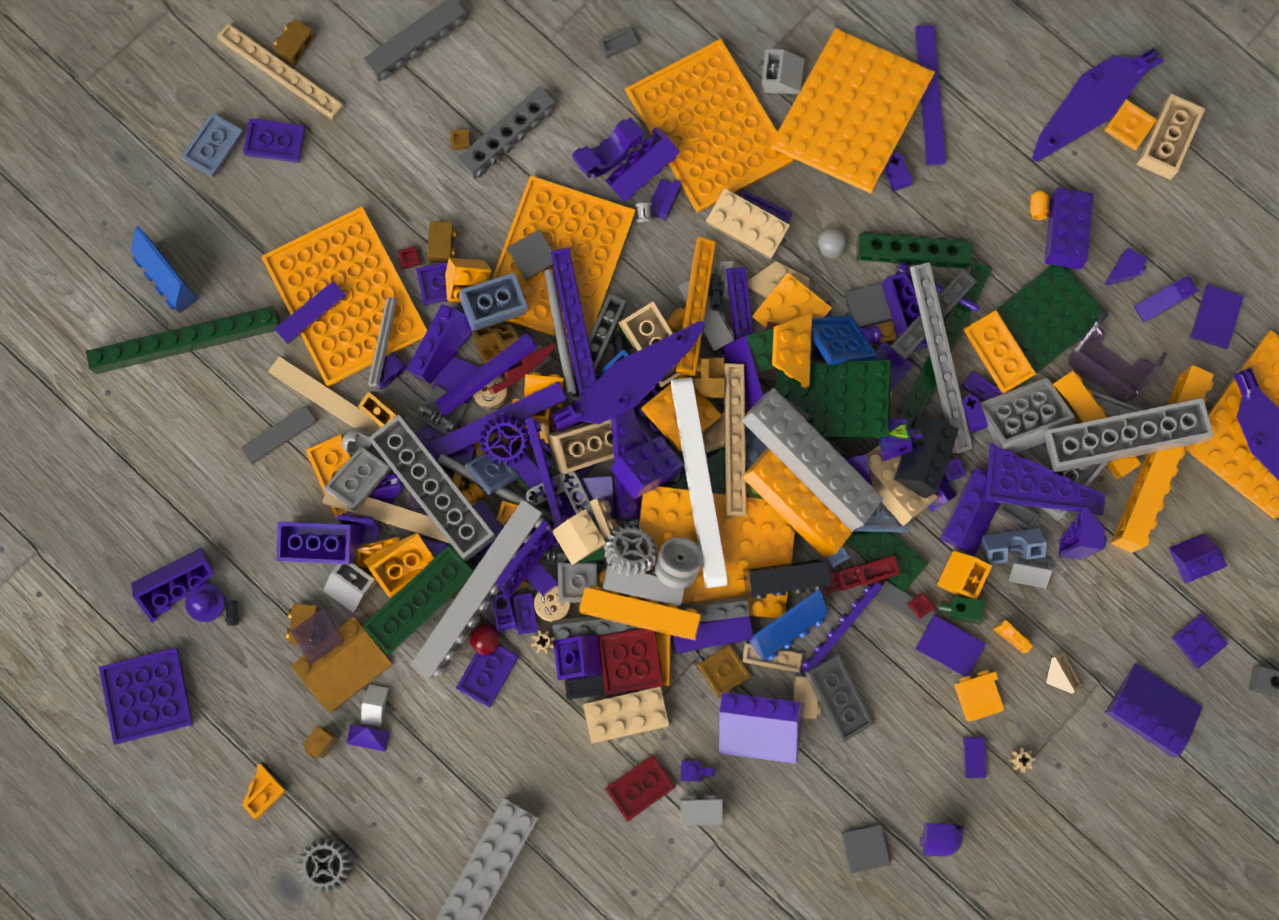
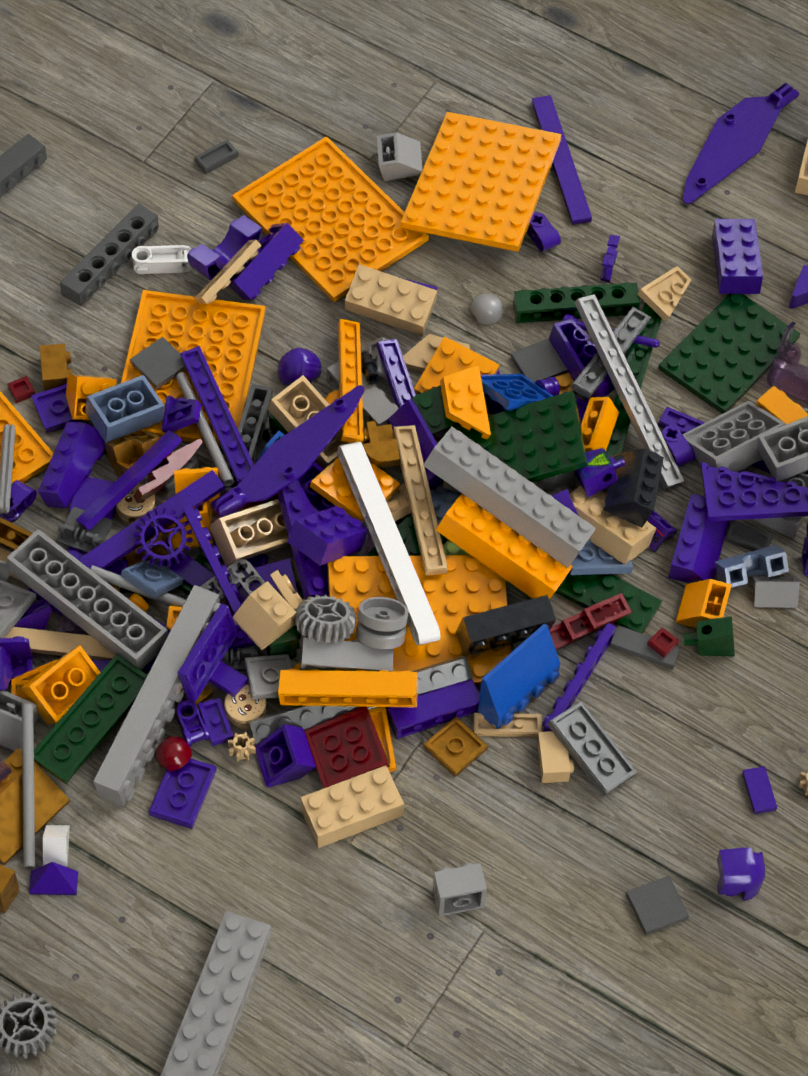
camera: 10 degrees left, 20 degrees down
pearl gold plate [450,129,470,150] -> none
black tile [564,675,605,700] -> none
dark red tile [605,754,676,822] -> none
light grey bush [635,202,654,223] -> none
dark purple panel [650,179,682,221] -> none
dark purple plate [681,761,715,782] -> none
slope [719,692,804,764] -> none
light blue tile [826,546,849,569] -> none
dark purple tile [915,615,986,677] -> none
dark purple plate [944,457,966,483] -> none
light orange bracket [954,670,1004,722] -> none
light orange tile [963,310,1036,394] -> none
light orange wing [993,620,1033,654] -> none
light orange brick [1030,191,1050,220] -> none
light orange plate [1104,100,1157,151] -> none
none -> light grey piece [22,704,35,867]
none -> white piece [132,245,193,275]
none -> dark purple wing [161,396,201,433]
none -> tan plate [194,239,261,304]
none -> dark purple piece [277,348,322,386]
none -> light orange brick [581,397,619,452]
none -> dark purple piece [600,234,620,283]
none -> tan wing [637,266,691,322]

